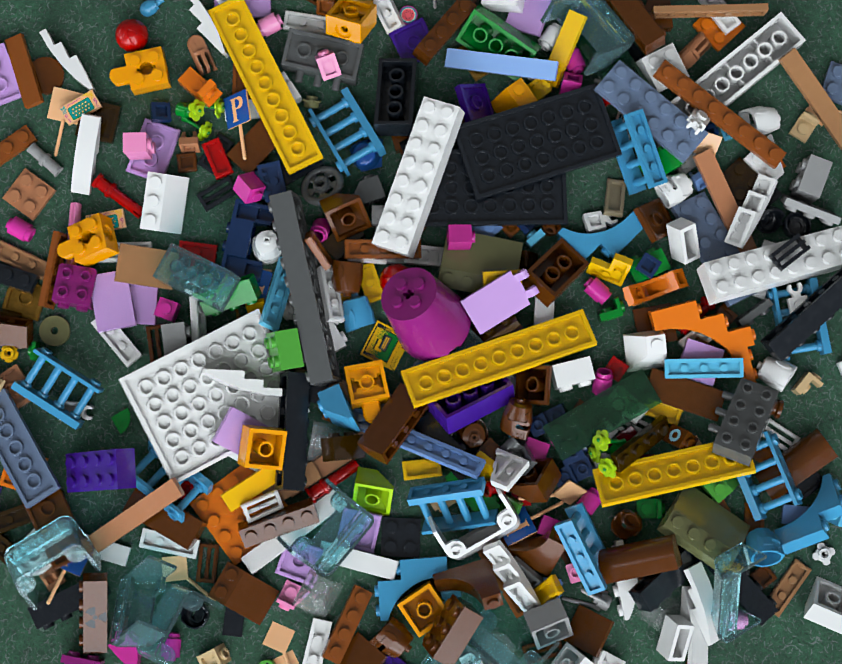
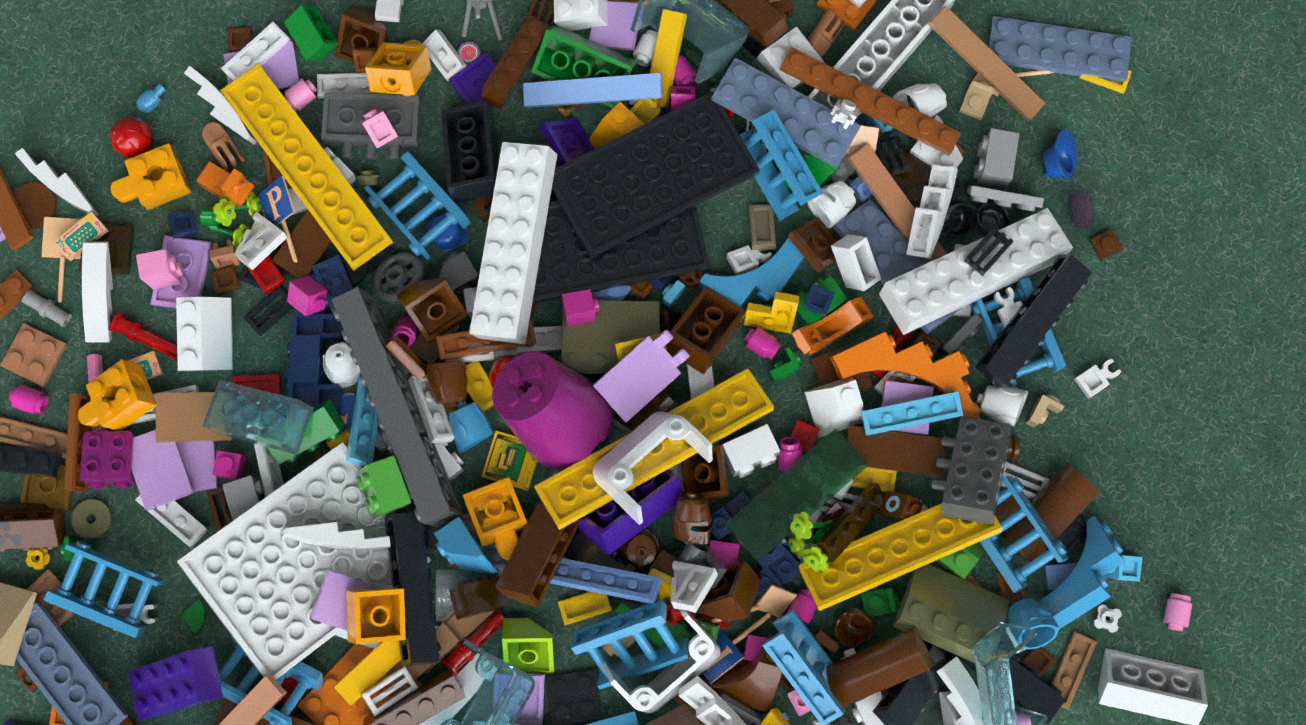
camera: 10 degrees left, 5 degrees down
none -> white wing [234,212,287,270]
none -> white windscreen [593,412,713,525]
none -> reddish brown tile [814,630,840,654]
none -> black tile [877,129,910,176]

